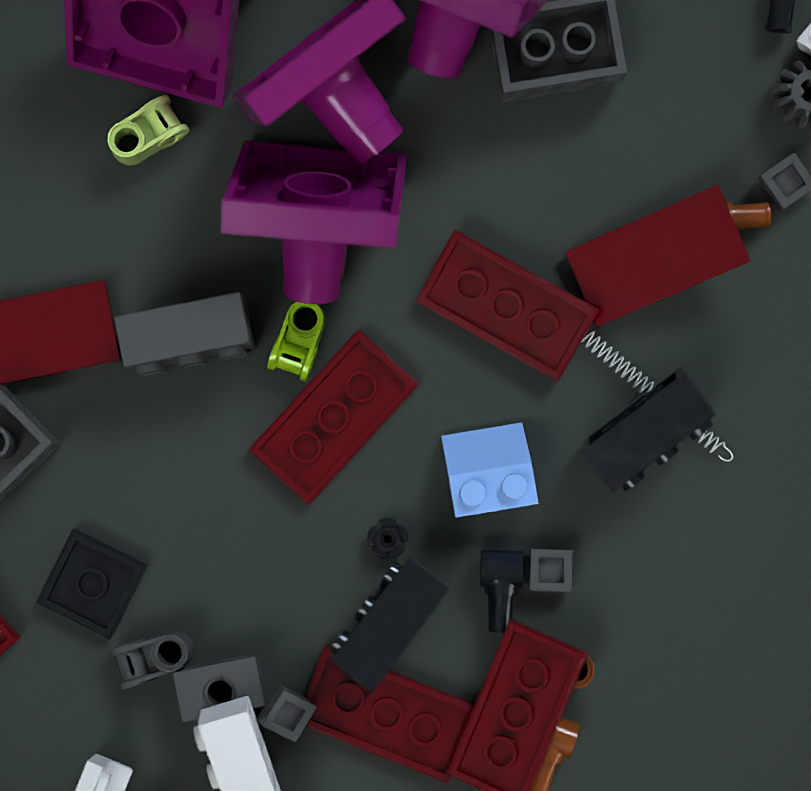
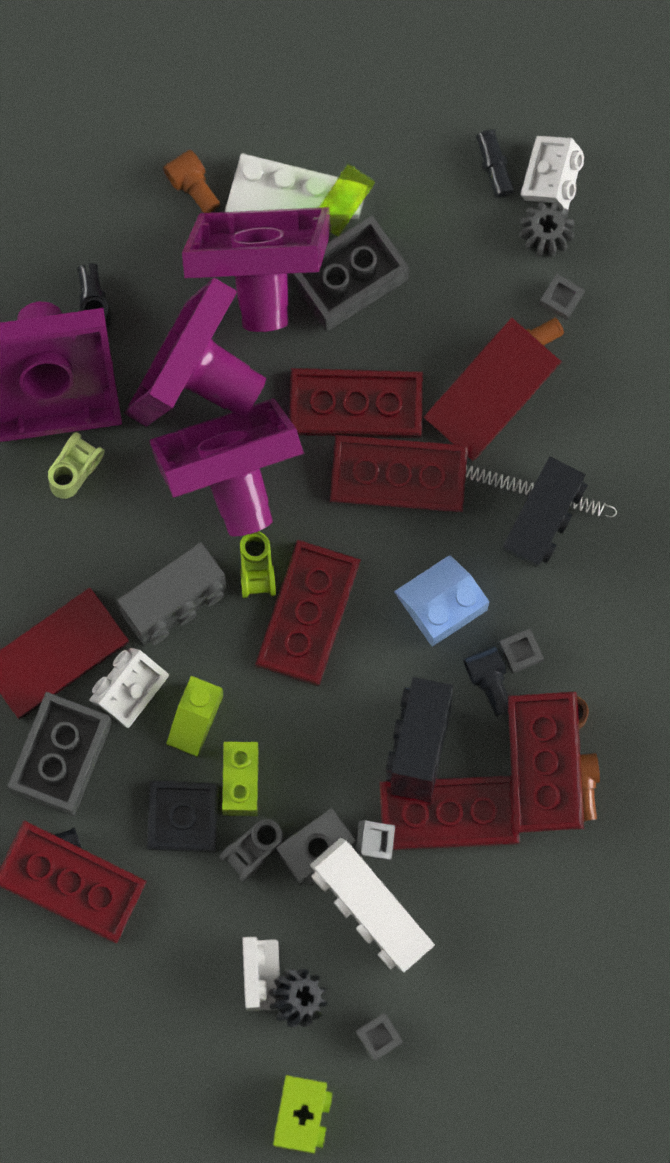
camera: 30 degrees left, 10 degrees down
black plate [367,518,408,559] -> none
none -> white bracket [89,648,169,728]
none -> lime slope [166,676,224,757]
none -> lime brick [222,742,259,816]
none -> dark red tile [289,368,423,438]

